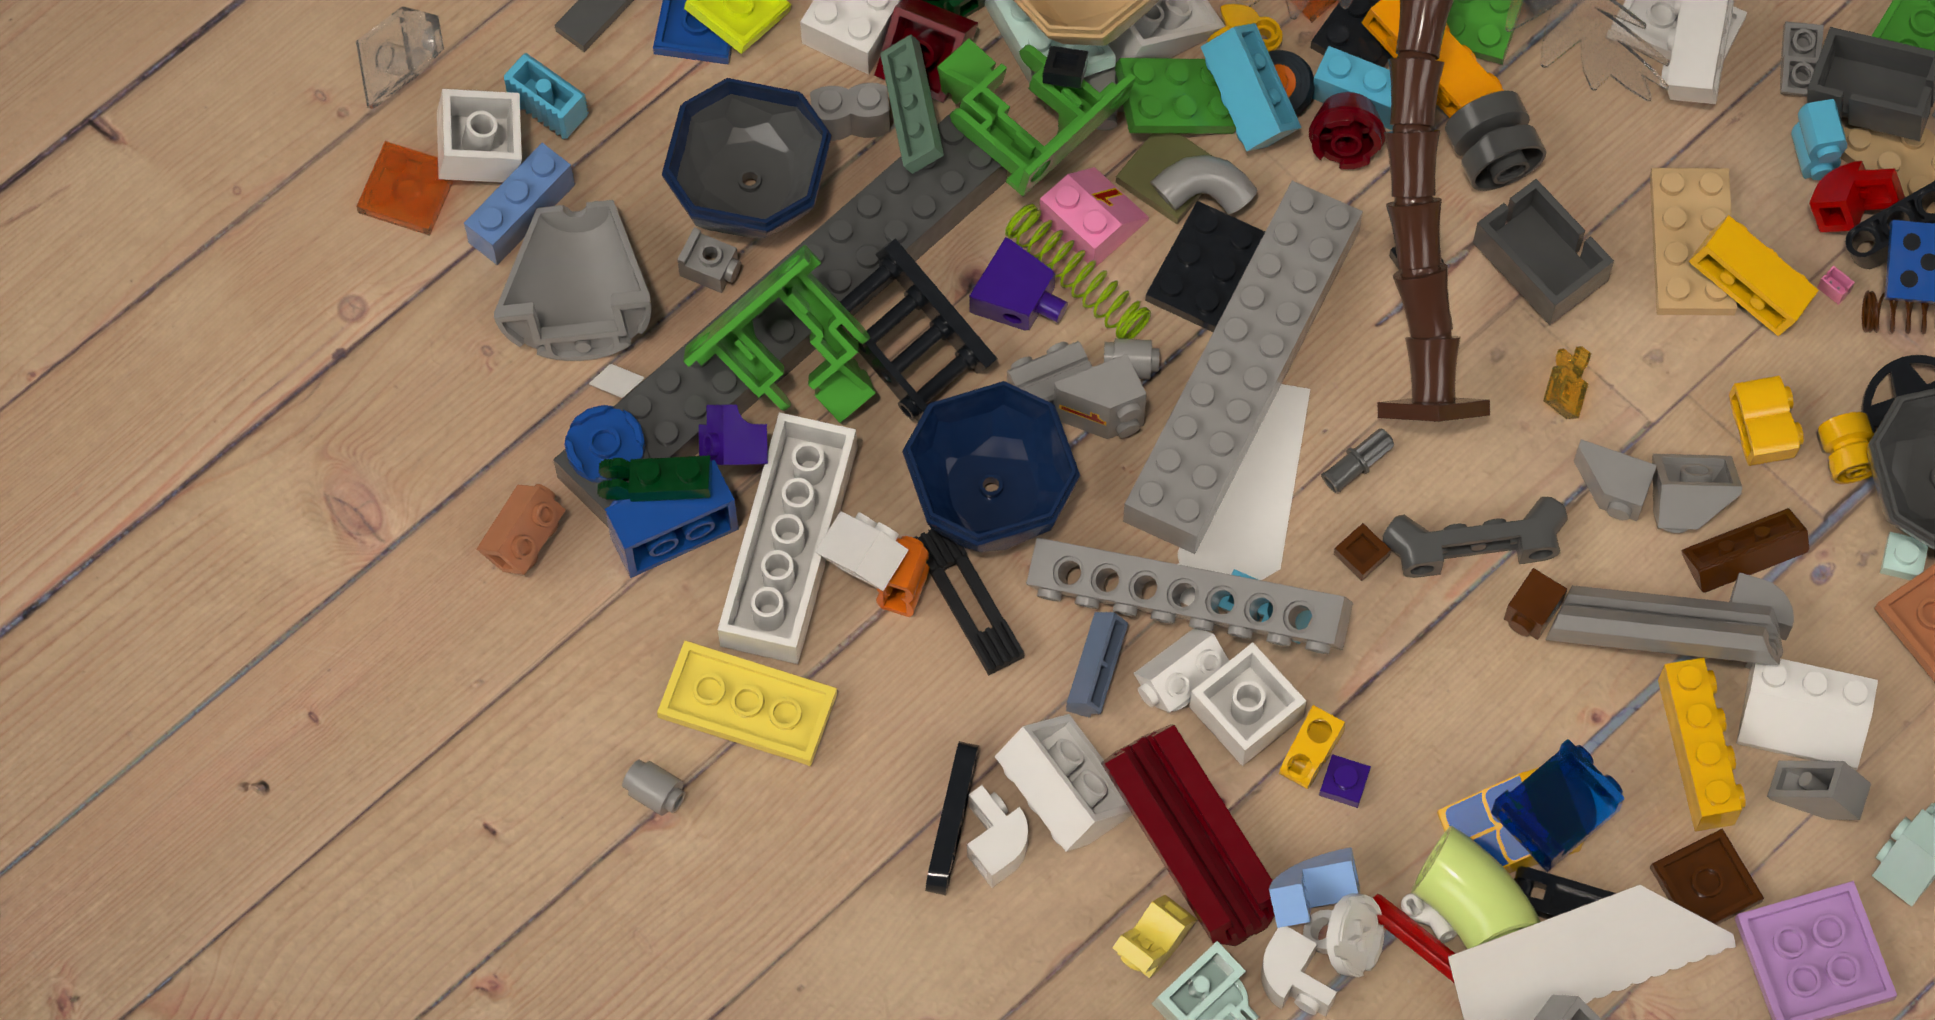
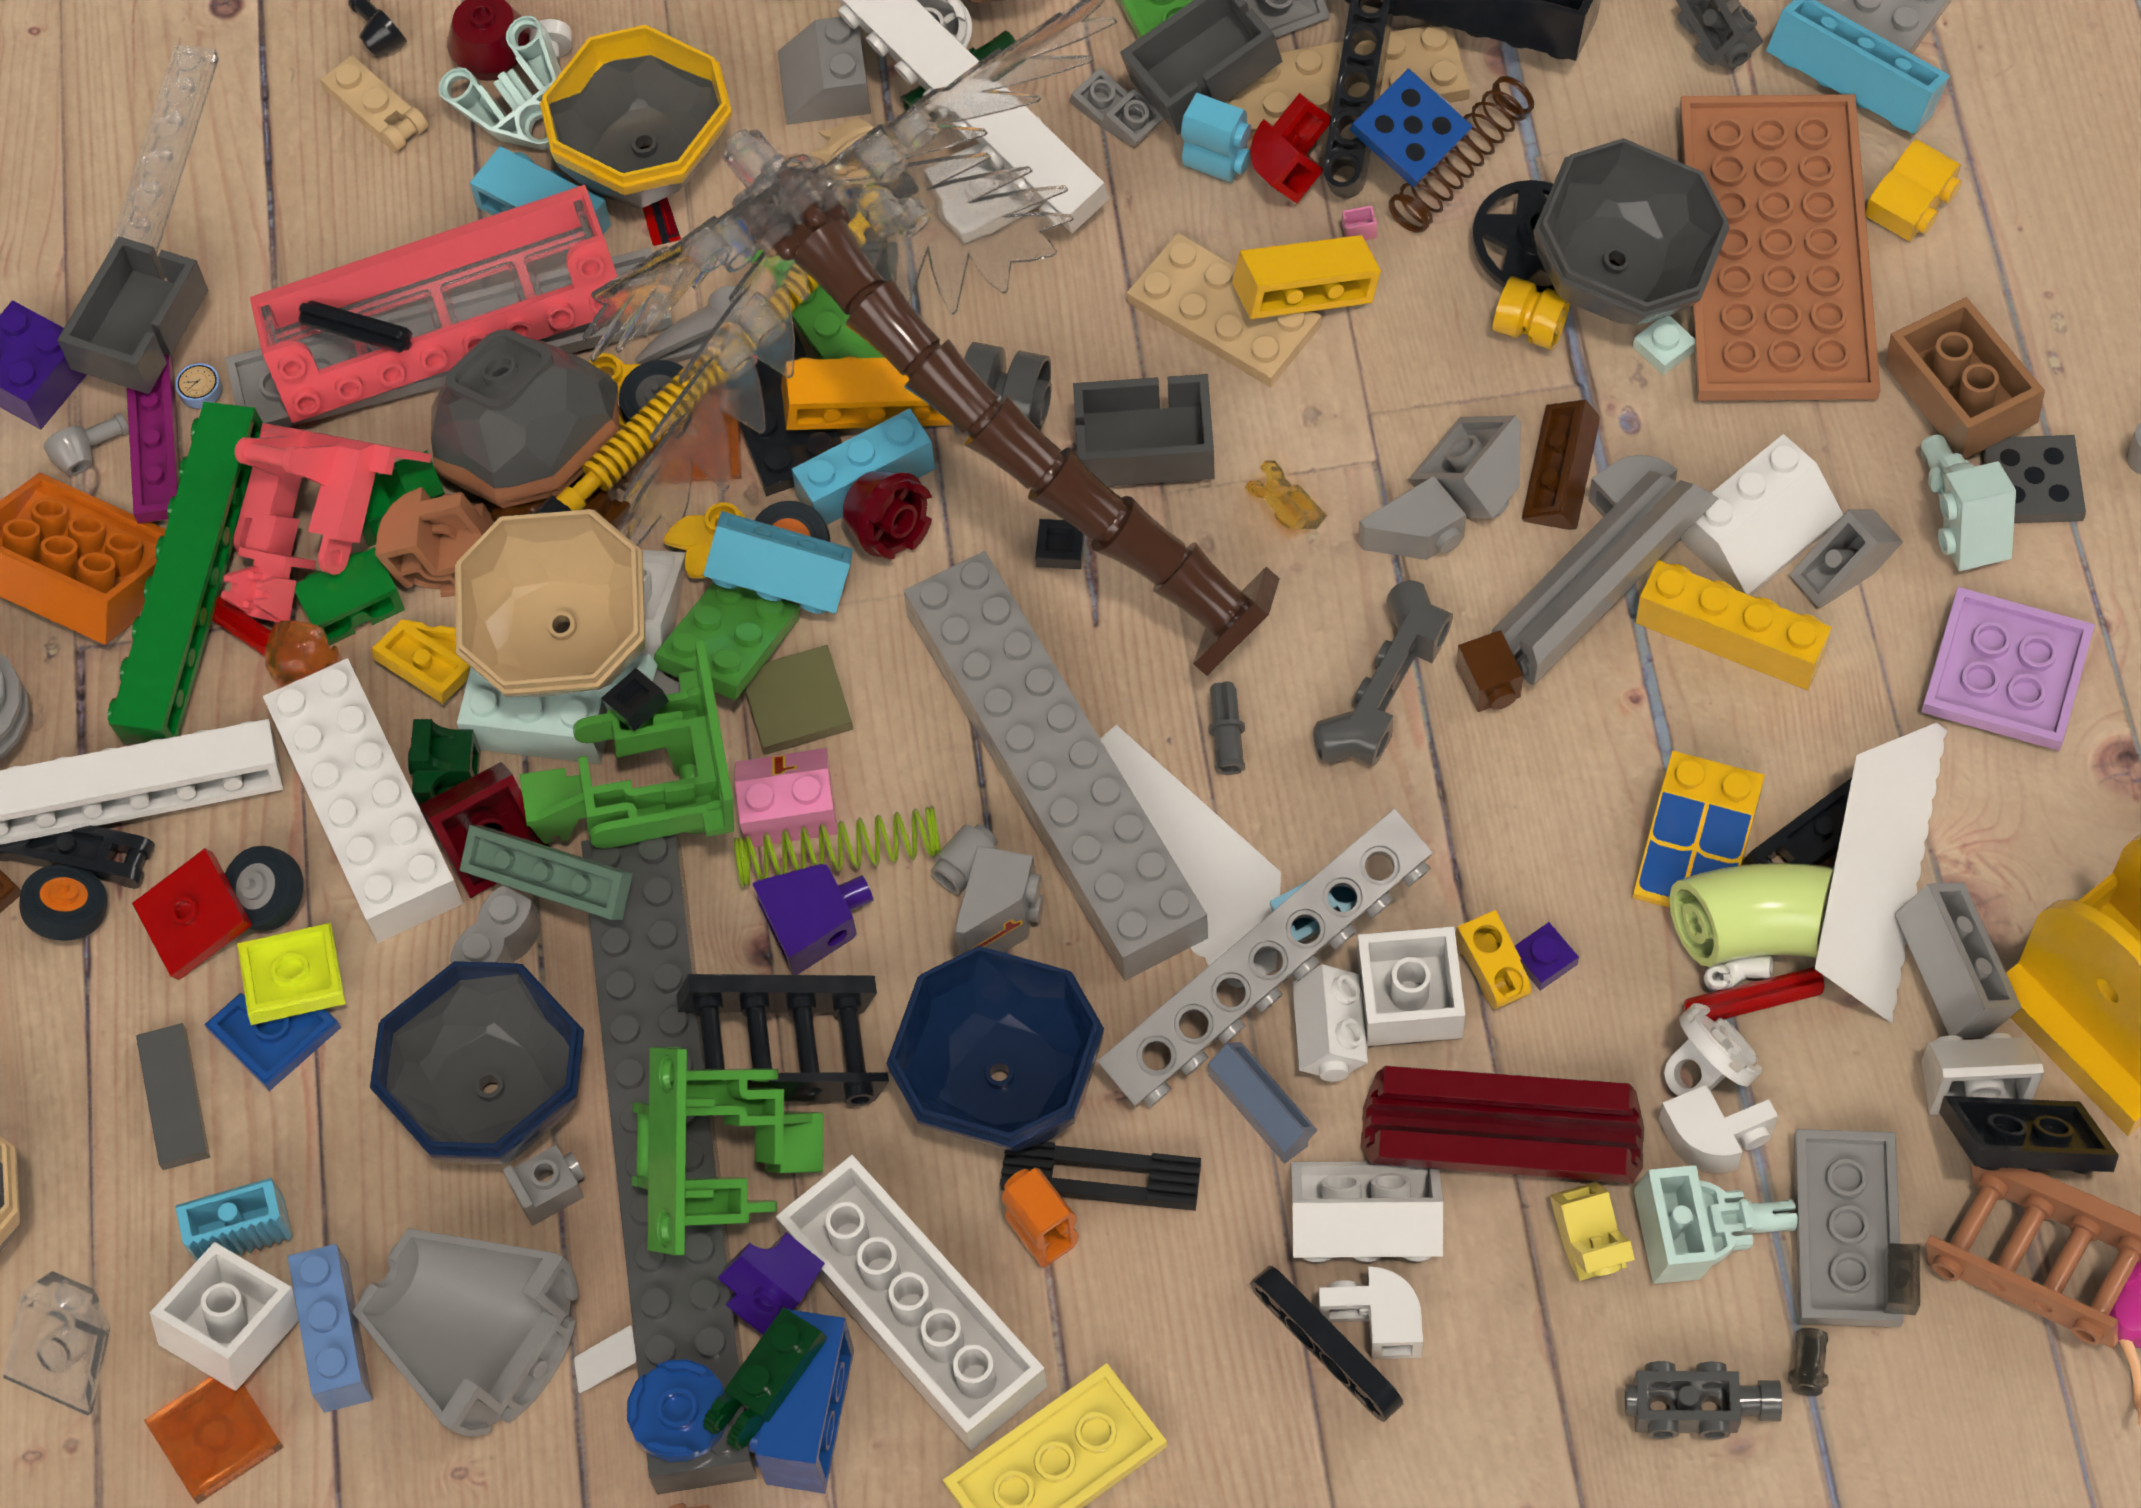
camera: 50 degrees left, 5 degrees down
white brick [815,511,908,591] -> none
light grey brick [1007,341,1092,404] -> none
black plate [1145,201,1265,332] -> none
light grey cylinder [1150,155,1258,214] -> none
light blue brick [1269,847,1360,928] -> none
reddish brown plate [1334,523,1391,581] -> none
clear blue panel [1491,739,1624,872] -> none
reddish brown tile [1650,828,1764,925] -> none
yellow brick [1729,375,1804,466] -> none

